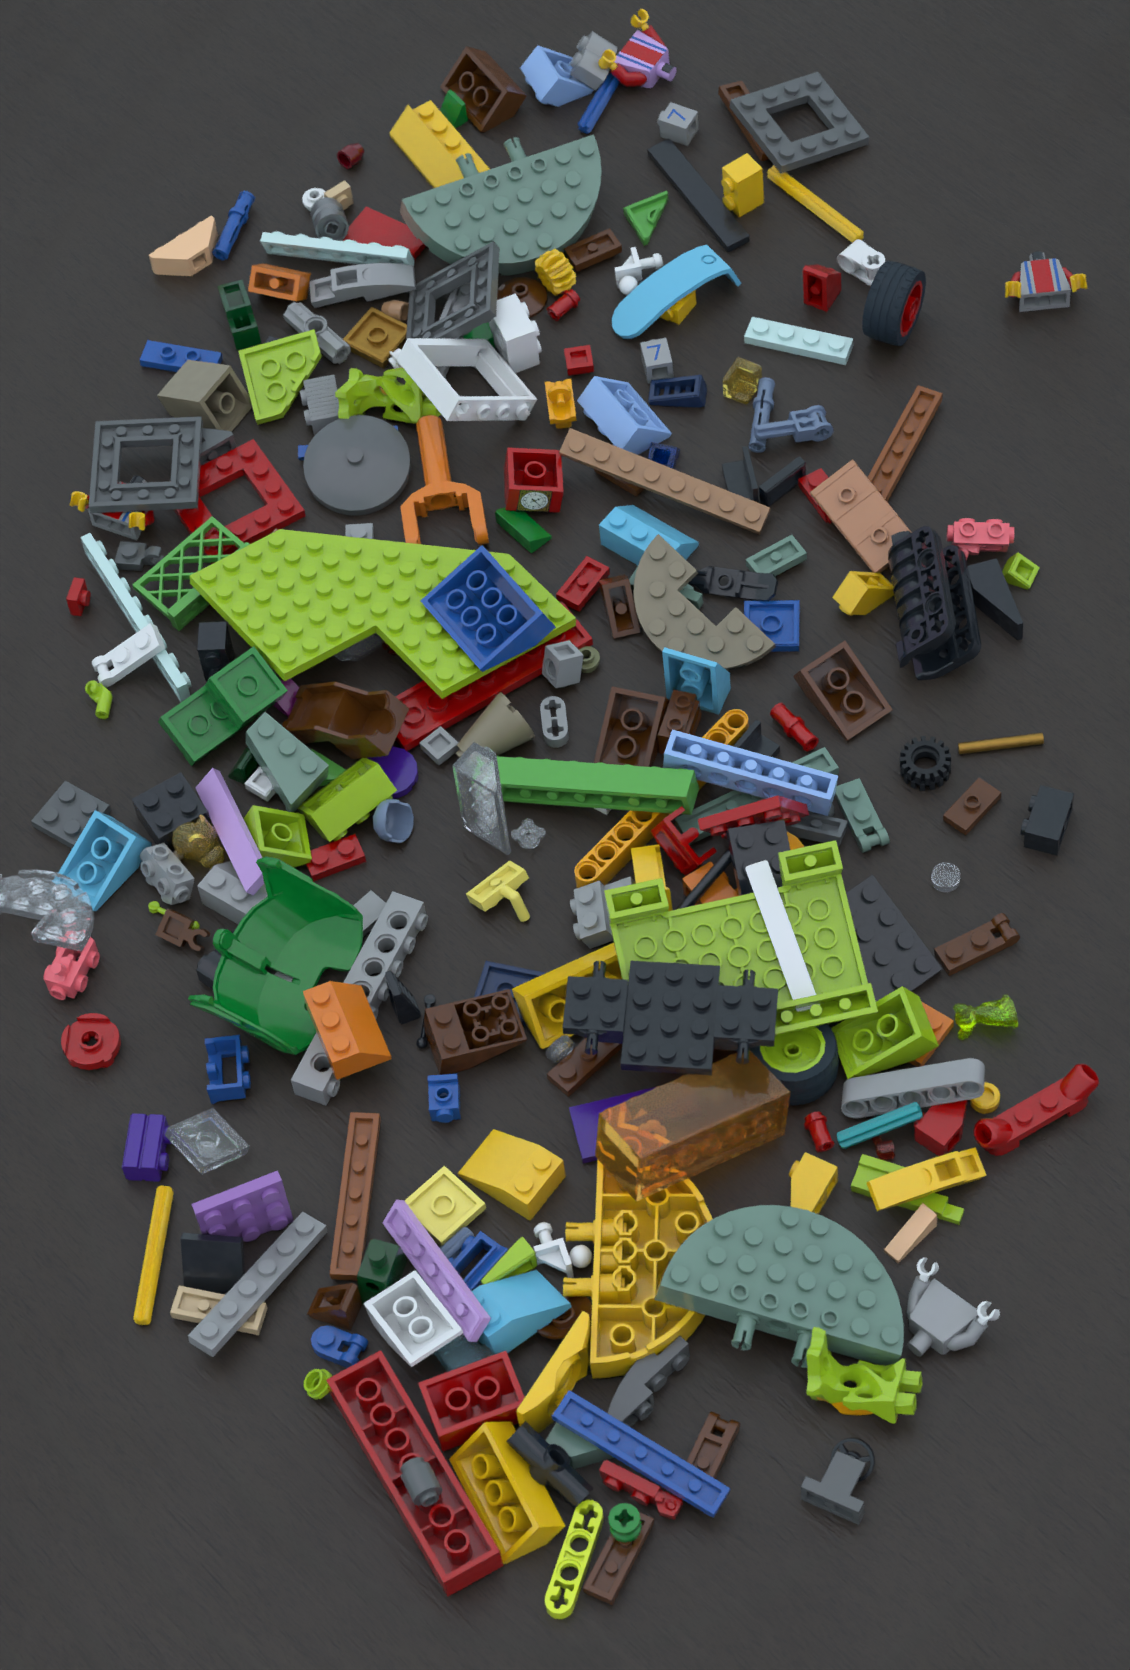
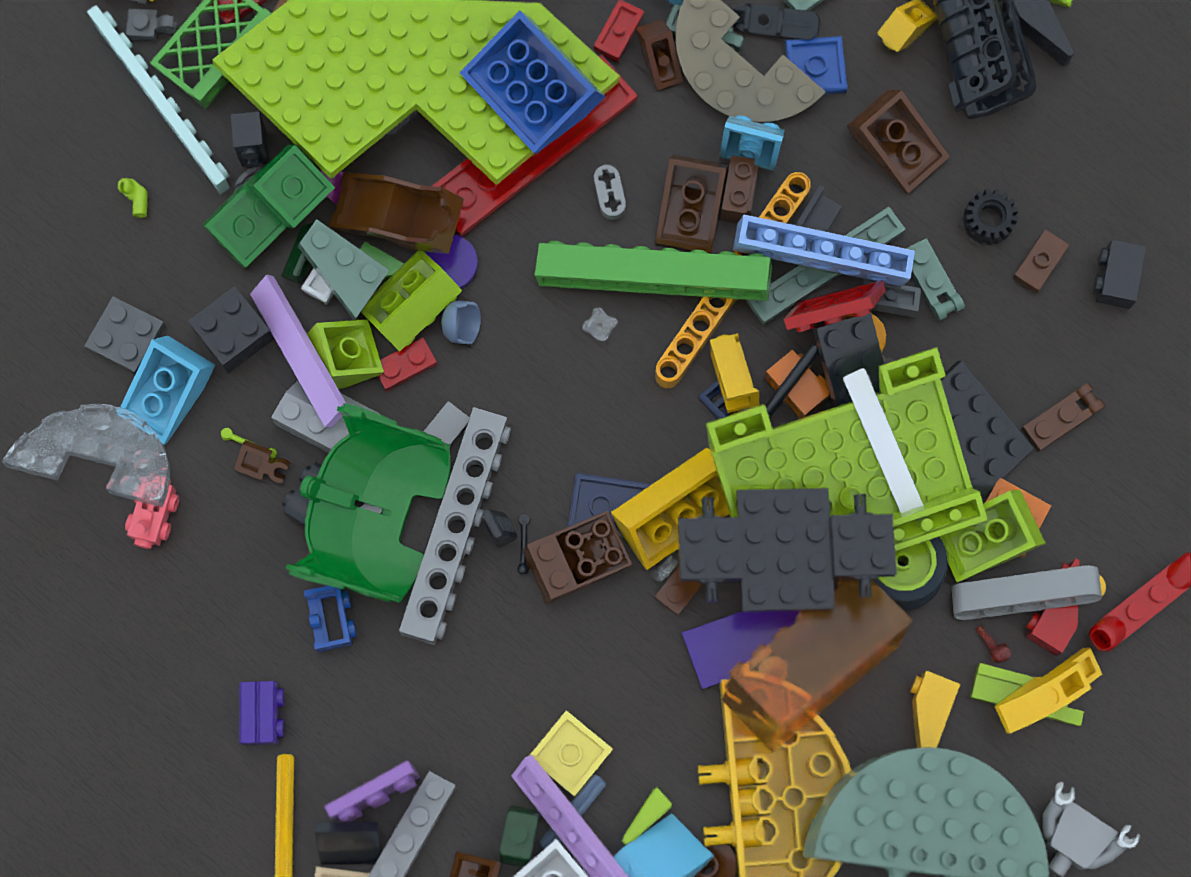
camera: 15 degrees left, 20 degrees up
red plate [61,1013,121,1070] -> none
red plate [66,577,91,616] -> none
white plate [92,623,165,687] -> none
light grey brick [140,843,195,905] -> none
clear plate [165,1108,250,1174] -> none
clear yellow piece [172,814,224,869] -> none
orange slope [303,981,392,1080] -> none
dark orange plate [329,1112,381,1280] -> none
light grey plate [420,726,459,765] -> none
blue brick [428,1074,461,1123] -> none
blue window [448,1231,508,1291] -> none
clear slope [452,742,511,855] -> none
dark tan cone [456,692,535,767] -> none
yellow slope [458,1129,566,1221] -> none
light yellow plate [466,860,530,922] -> none
white piece [534,1222,592,1278] -> none
light grey brick [542,640,583,688] -> none
light grey plate [570,876,636,949] -> none
olive plate [579,646,600,673] -> none
red window [651,806,717,876] -> none
red pin [770,703,819,752] -> none
red pin [804,1112,835,1152] -> none
teal axle [837,1102,923,1149] -> none
light nougat piece [884,1203,937,1263] -> none
clear tile [931,862,960,892] -> none
clear neon green animal [953,994,1018,1040] -> none
pearl gold bar [958,733,1044,754] -> none

